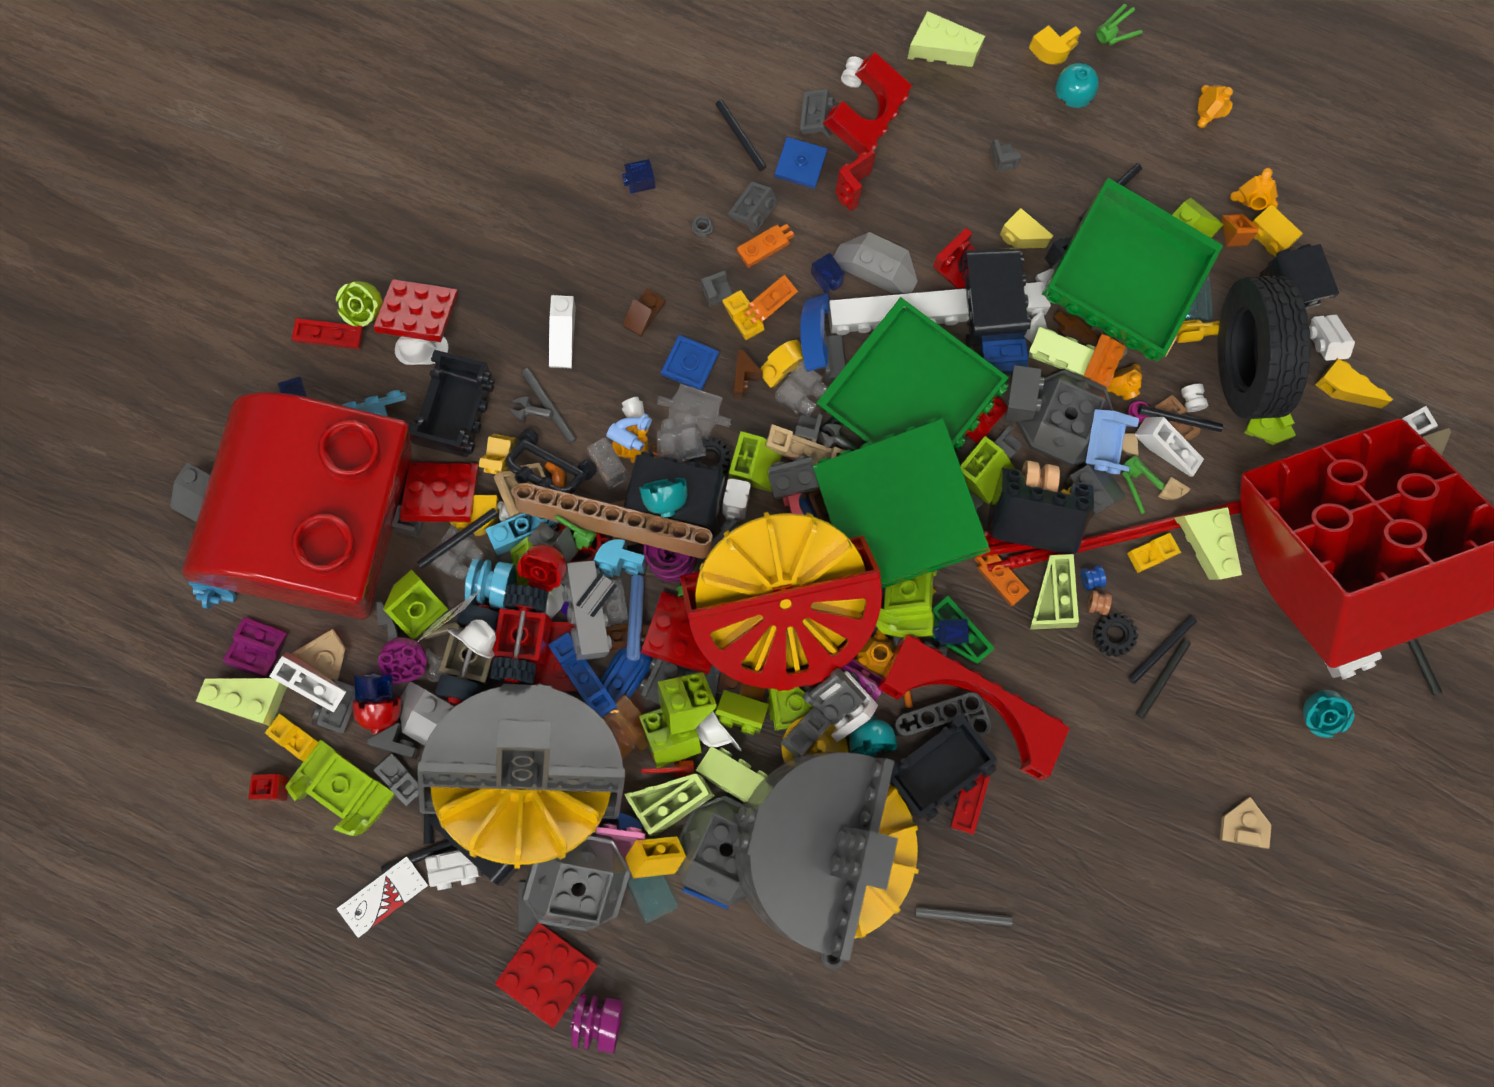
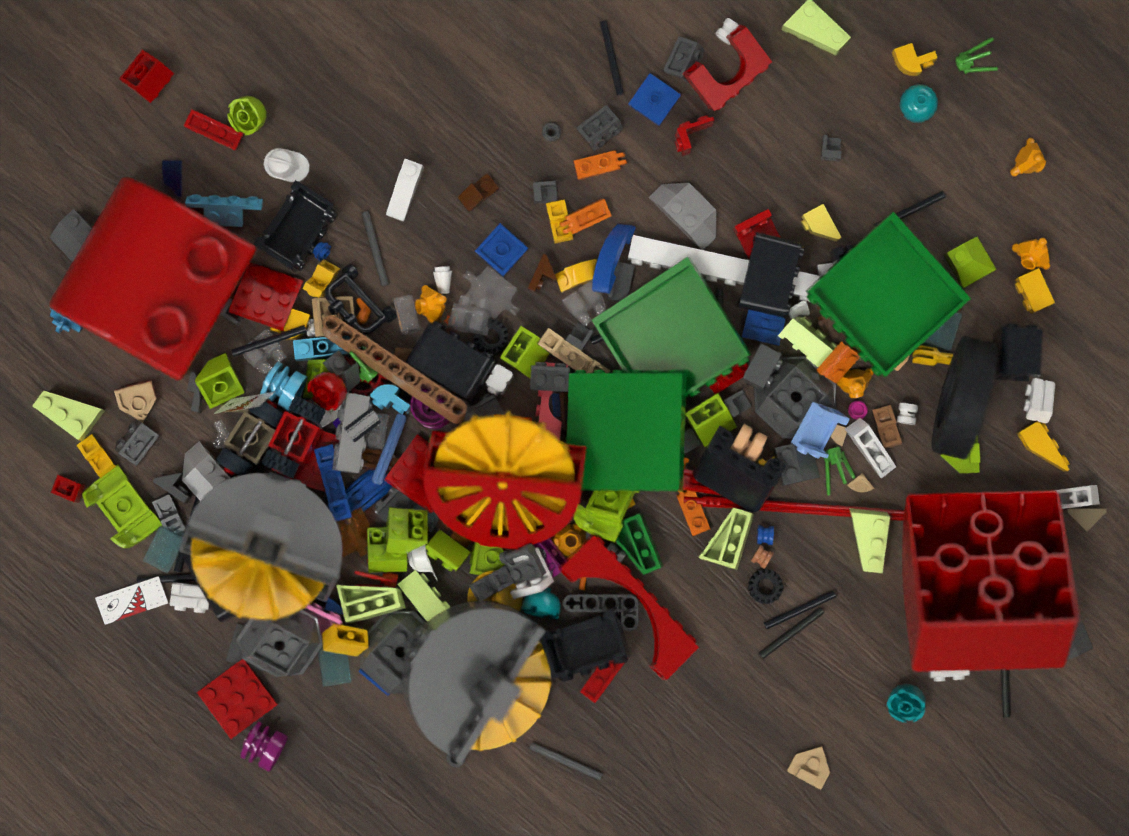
camera: 25 degrees right, 10 degrees up
magenta slope [223,617,287,678] -> none
white slope [269,652,347,712] -> none
red cylinder [352,695,401,734] -> none
clear blue brick [354,672,393,702] -> none
plate [374,279,458,343] -> none
magenta tile [378,638,427,684] -> none
white piece [447,620,496,658] -> none
flat silver bar [510,397,553,422] -> none
light blue plant [606,414,652,451] -> none
clear blue brick [622,159,655,194] -> none
teal cylinder [639,478,688,517] -> none
clear blue brick [811,253,845,293] -> none
flat silver bar [819,424,859,451] -> none
clear blue brick [934,619,969,646] -> none
yellow slope [1127,533,1181,573] -> none
black bar [1137,405,1223,432] -> none
orange slope [1222,214,1259,247] -> none
none -> red slope [119,50,174,103]
none -> clear light blue plate [143,526,183,573]
none -> blue plate [313,242,331,261]

